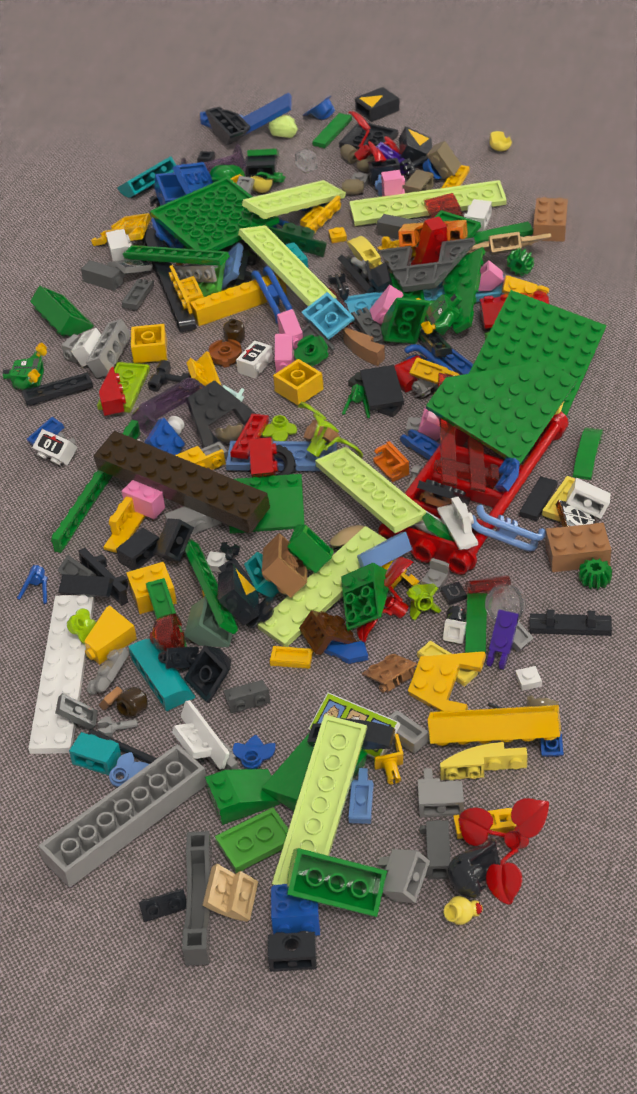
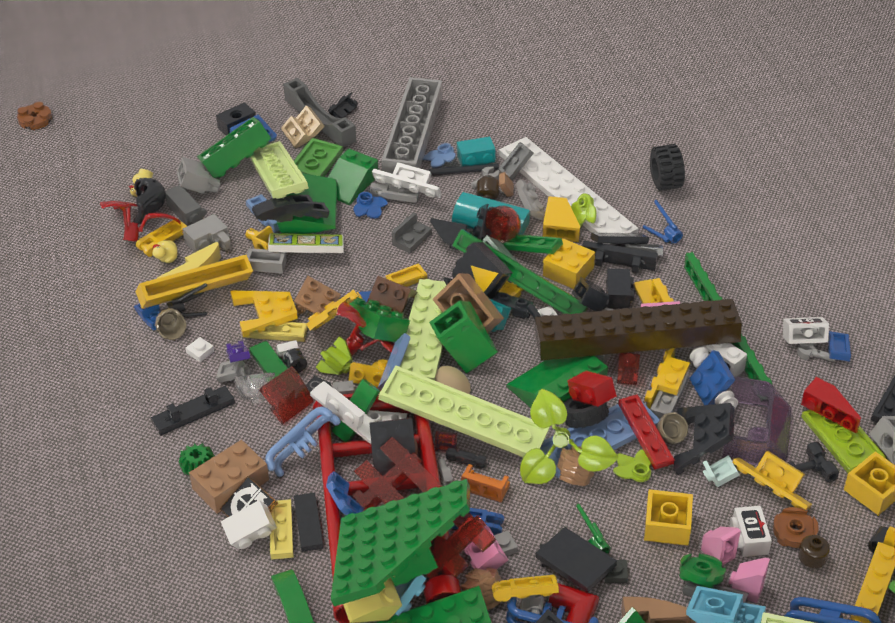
camera: 140 degrees right, 0 degrees up
none -> light yellow animal [152,240,178,263]
none -> yellow wing [306,289,363,331]

